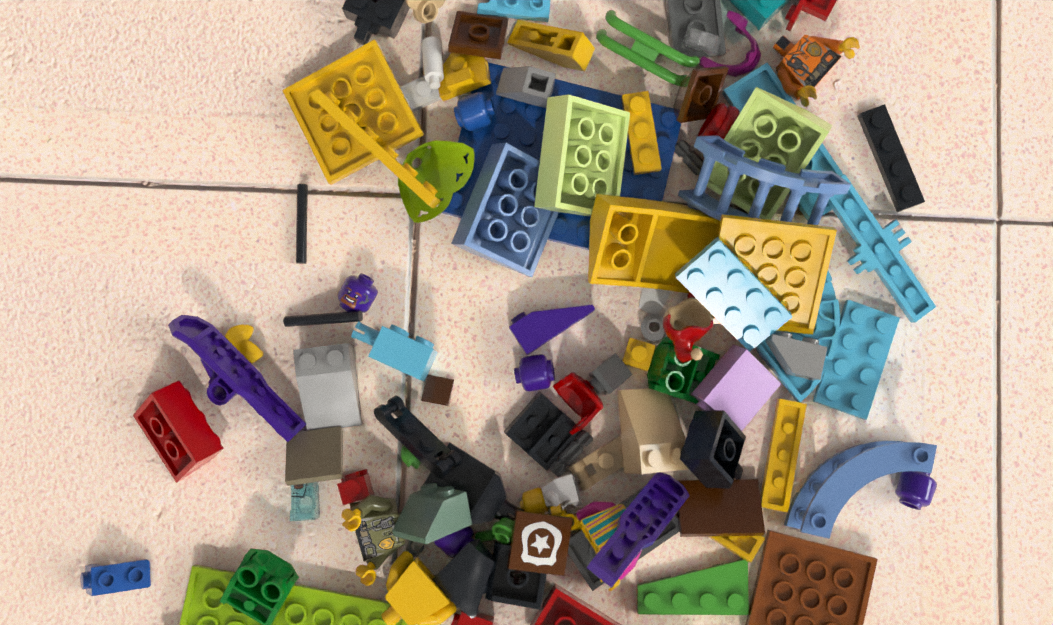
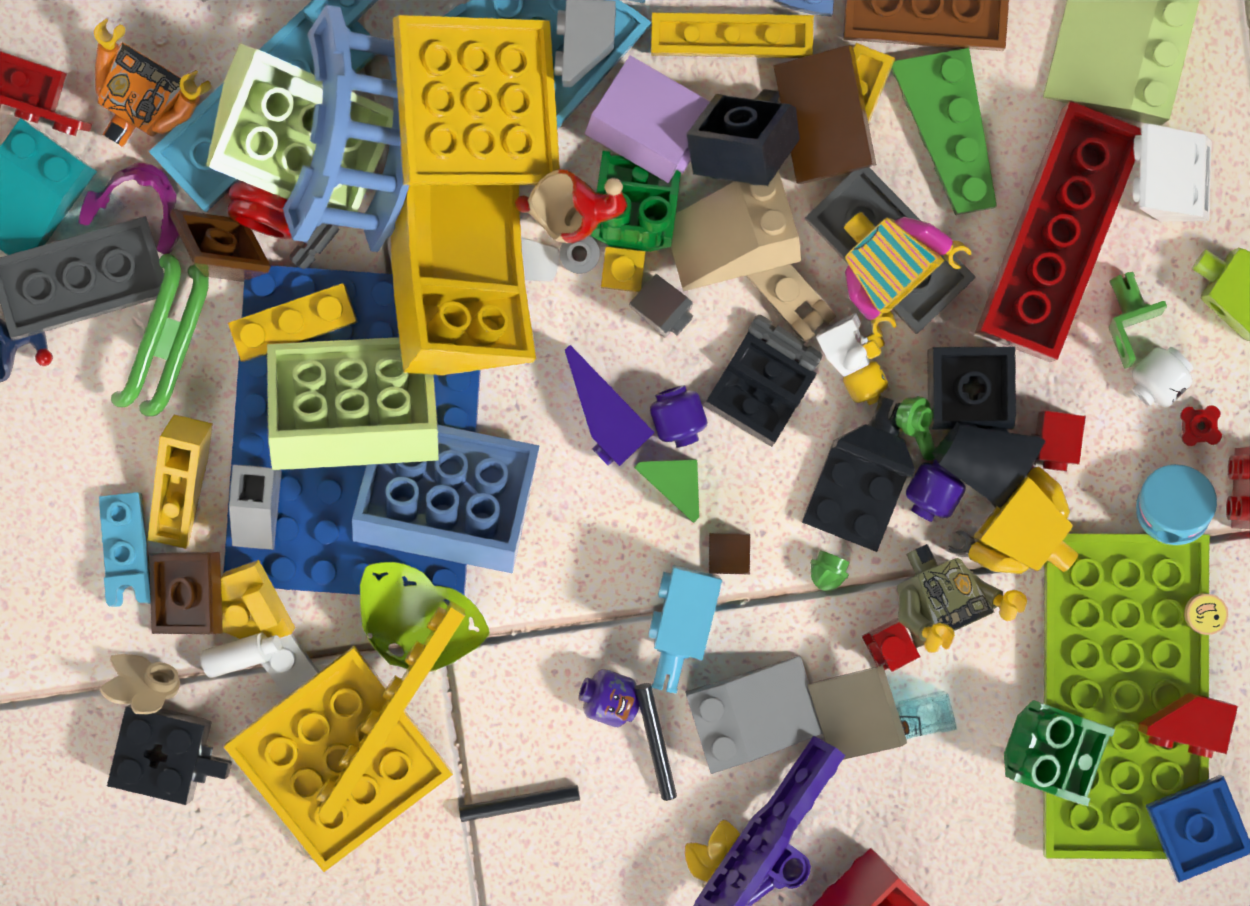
camera: 100 degrees left, 5 degrees up
black plate [374,395,462,479] -> none
sand green slope [392,483,472,544] -> none
blue head [454,92,496,131] -> none
reddish brown tile [507,510,573,576] -> none
red piece [553,372,603,435] -> none
dark purple piece [587,472,690,588] -> none
plate [675,237,793,352] -> none
clear piece [682,28,722,57] -> none
none -> bright green slope [634,460,699,523]

